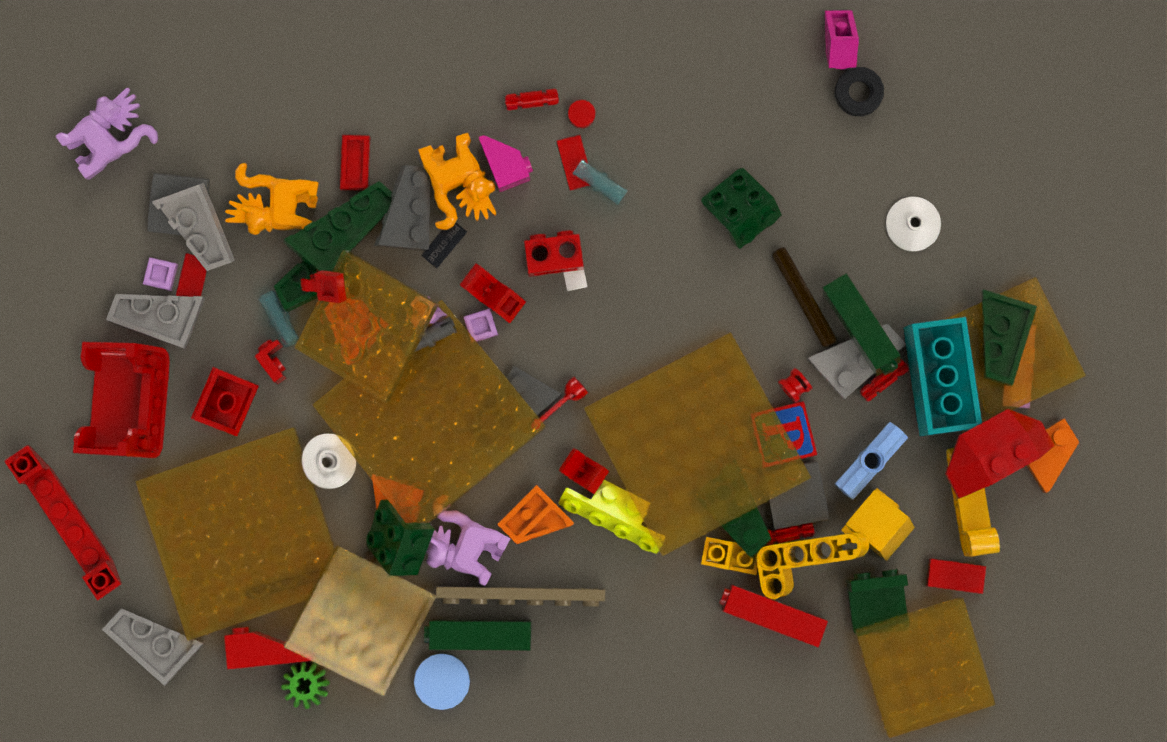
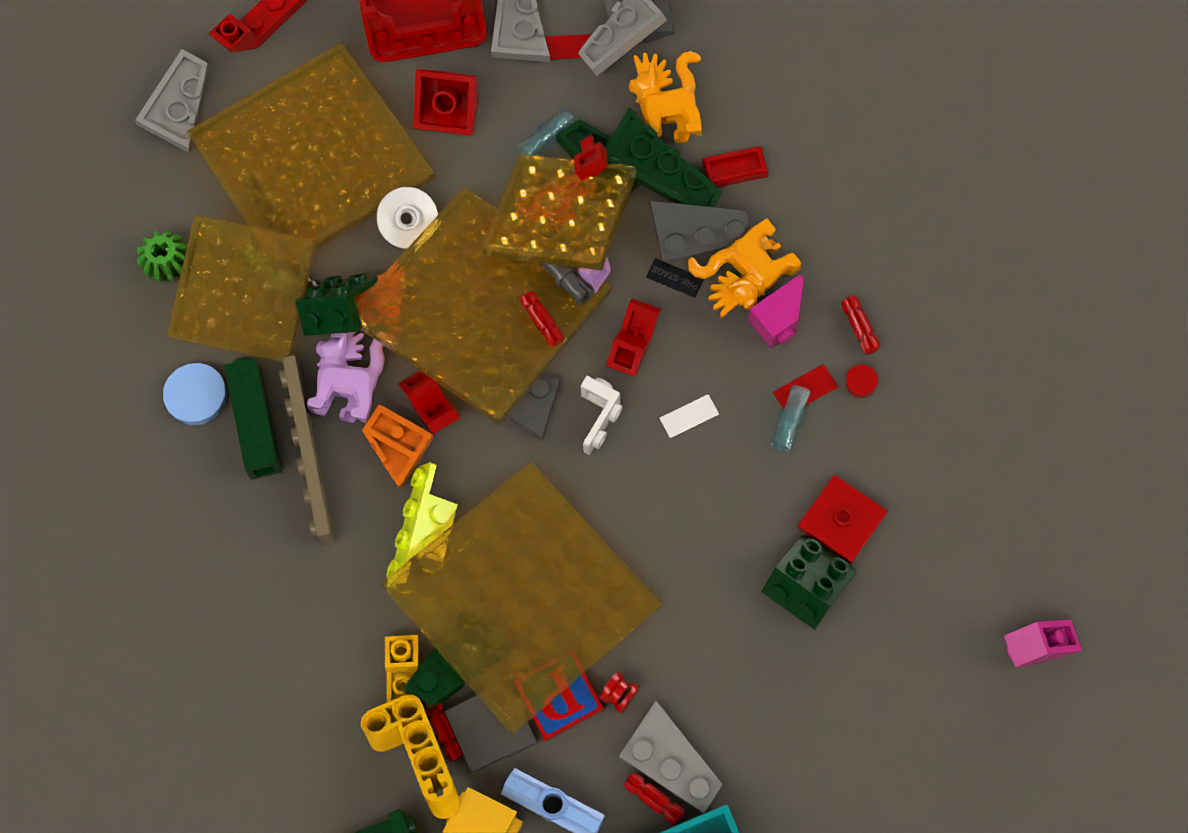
camera: 80 degrees right, 15 degrees down
lavender tile [143,257,178,291] -> none
red slope [224,627,315,670] -> none
red bracket [255,339,286,384] -> none
lavender tile [464,308,498,344] -> none
red brick [524,230,584,277] -> none
red hinge [530,377,588,430] -> none
red bracket [559,448,609,494] -> none
red brick [719,584,828,648] -> none
dark brown axle [772,247,837,347] -> none
dark green brick [823,273,900,376] -> none
black tyre [835,67,884,116] -> none
white dish [886,197,941,251] -> none
none -> red slope [398,368,460,434]
none -> red axle [520,291,564,347]
none -> white bracket [581,376,623,455]
none -> red plate [797,475,888,565]

